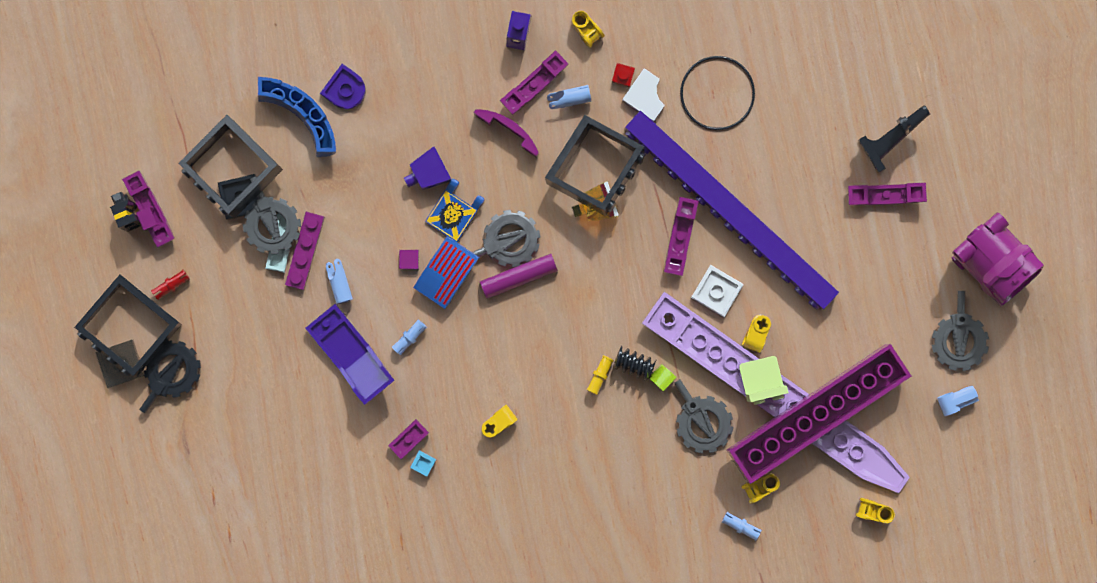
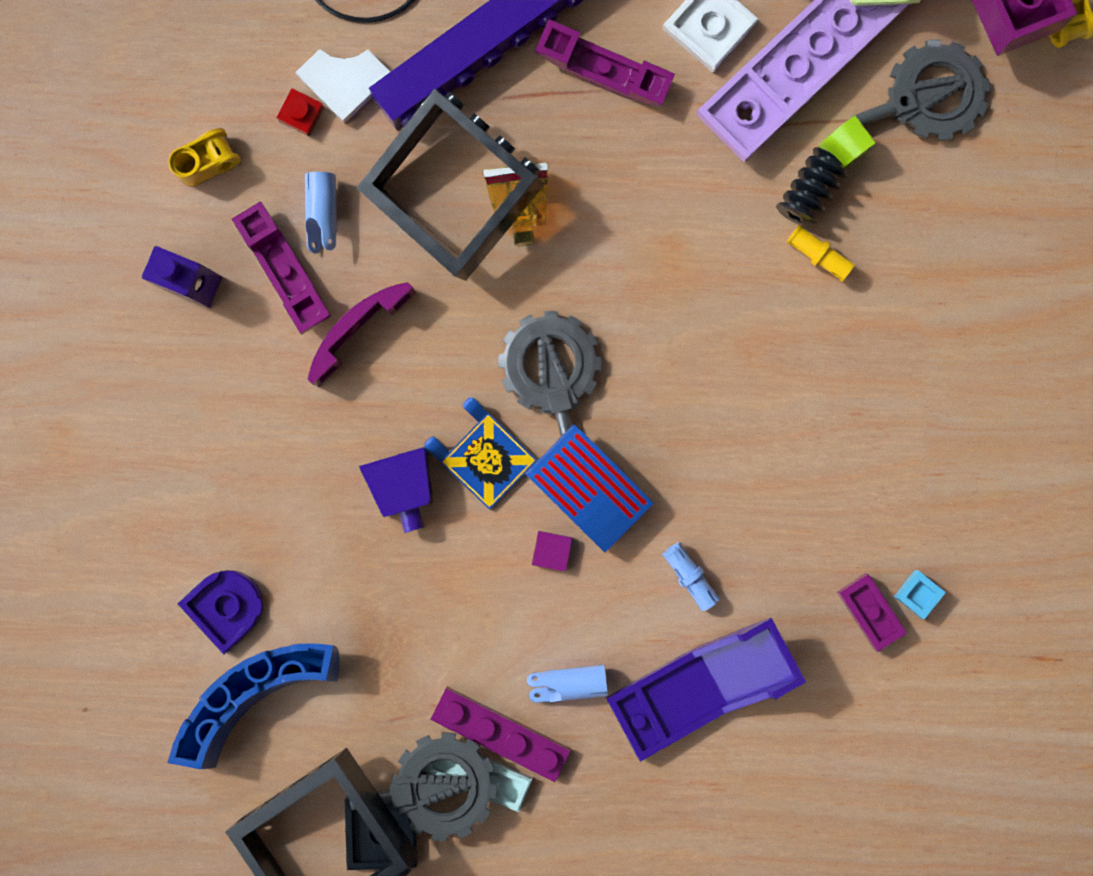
camera: 80 degrees left, 0 degrees up
magenta brick [480,254,558,299] -> none
yellow piece [482,404,518,438] -> none

